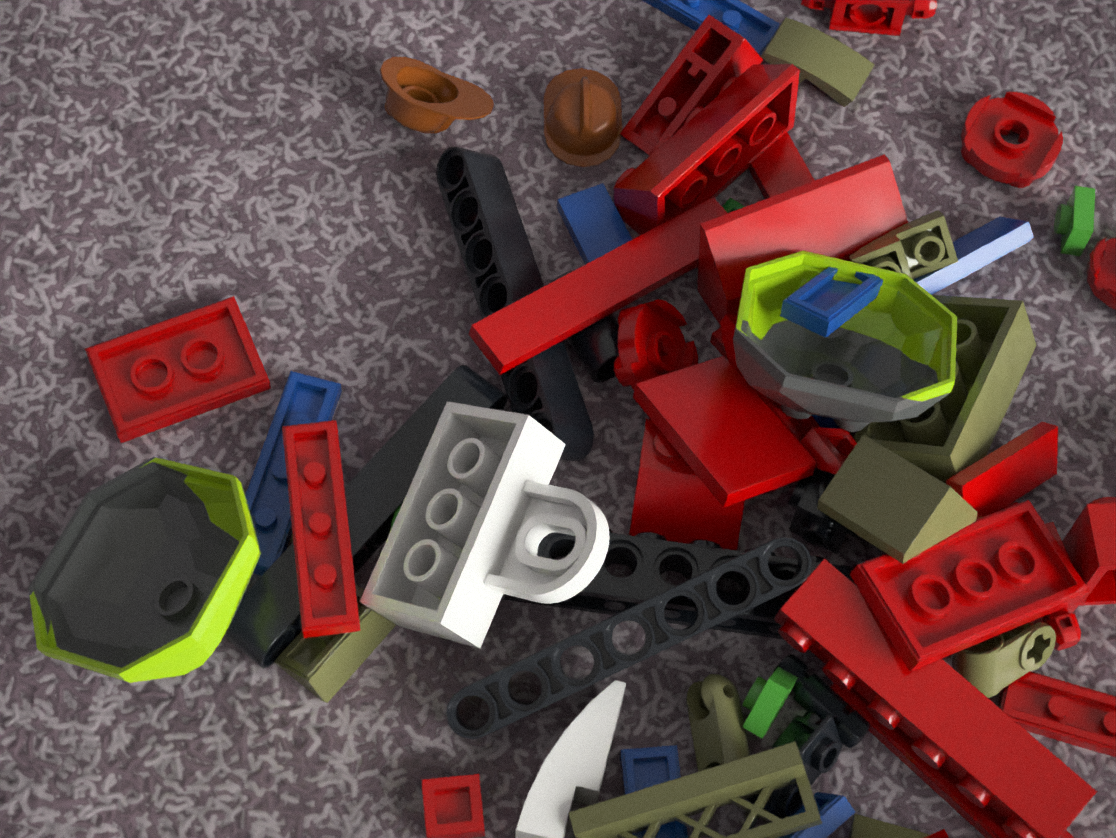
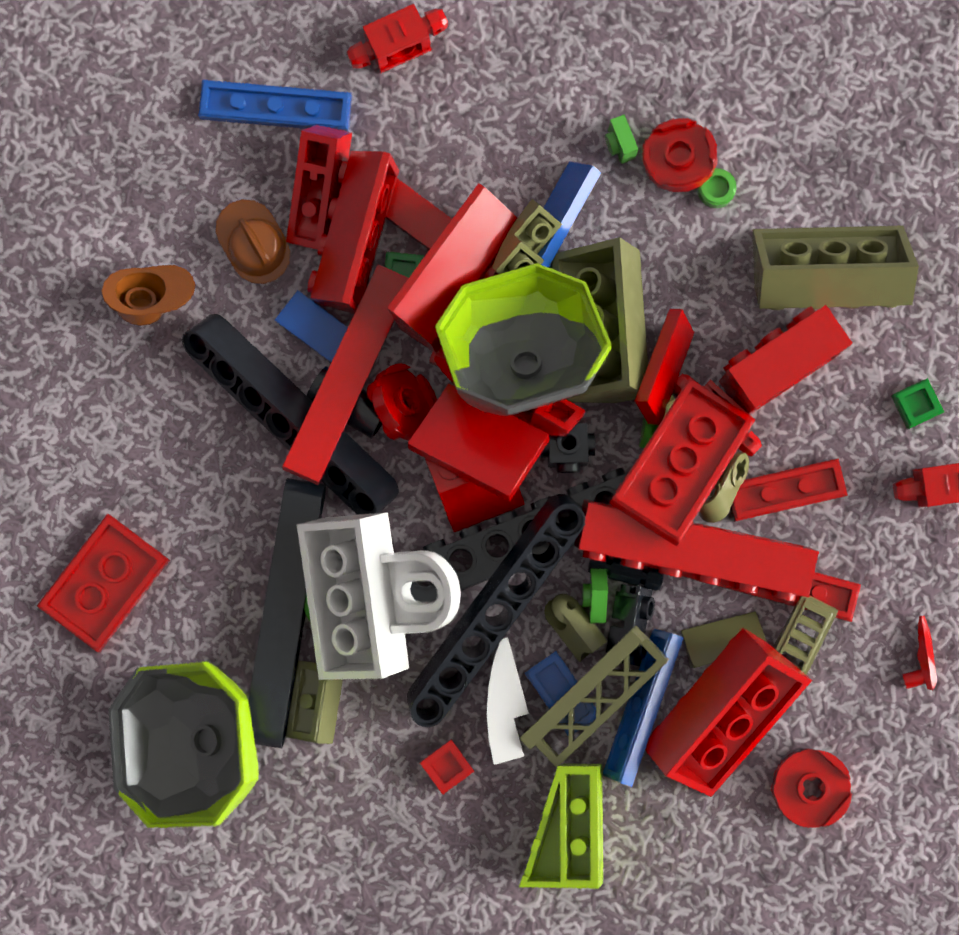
camera: 25 degrees left, 20 degrees up
blue tile [245,371,342,576] -> none
red tile [282,420,361,638] -> none
olive slope [760,17,874,107] -> none
blue tile [780,267,883,338] -> none
olive slope [817,434,978,564] -> none
red plate [961,92,1063,188] -> none

